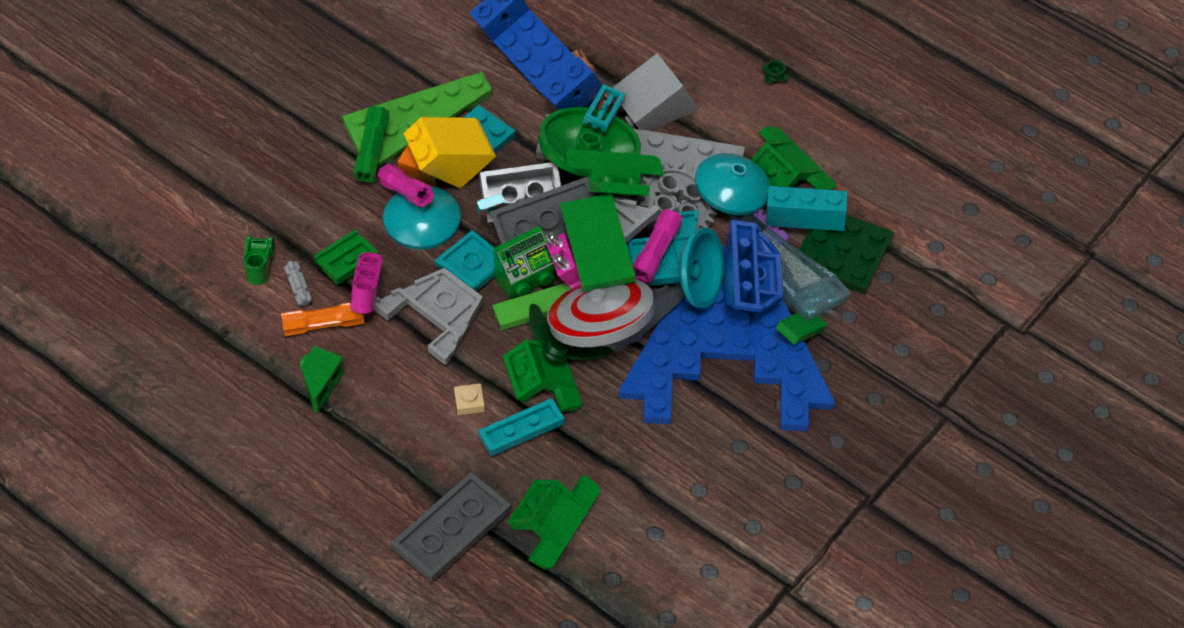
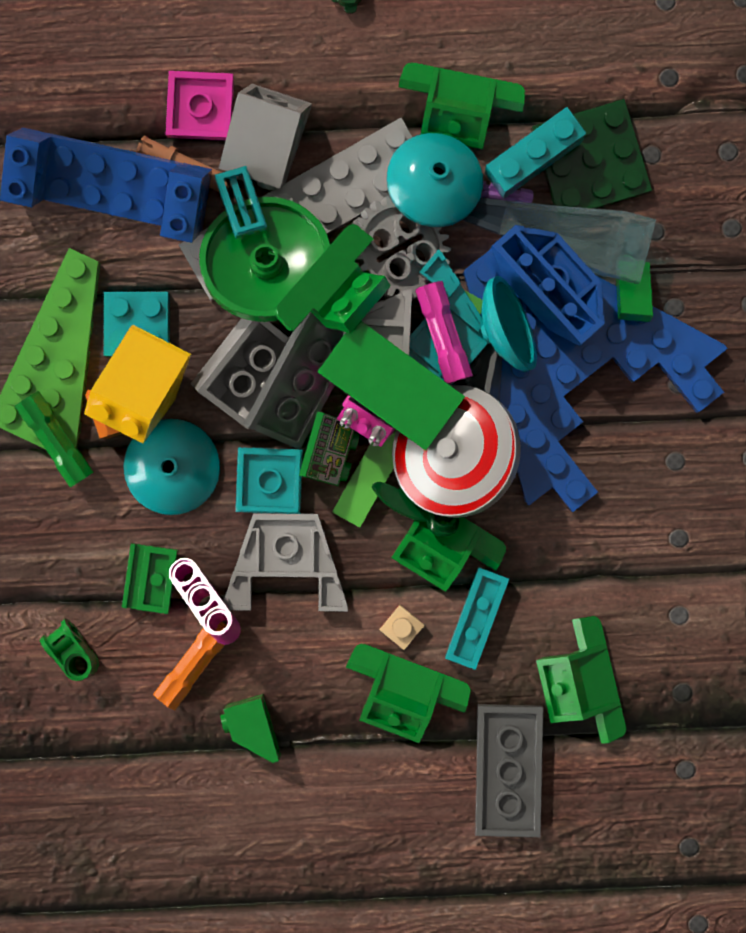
camera: 40 degrees left, 35 degrees up
light grey axle [284,260,312,307] -> none
dark pink axle [377,163,435,207] -> none
tile [476,193,505,217] -> none
none -> dark pink plate [166,71,234,141]
none -> green plate [346,644,471,743]

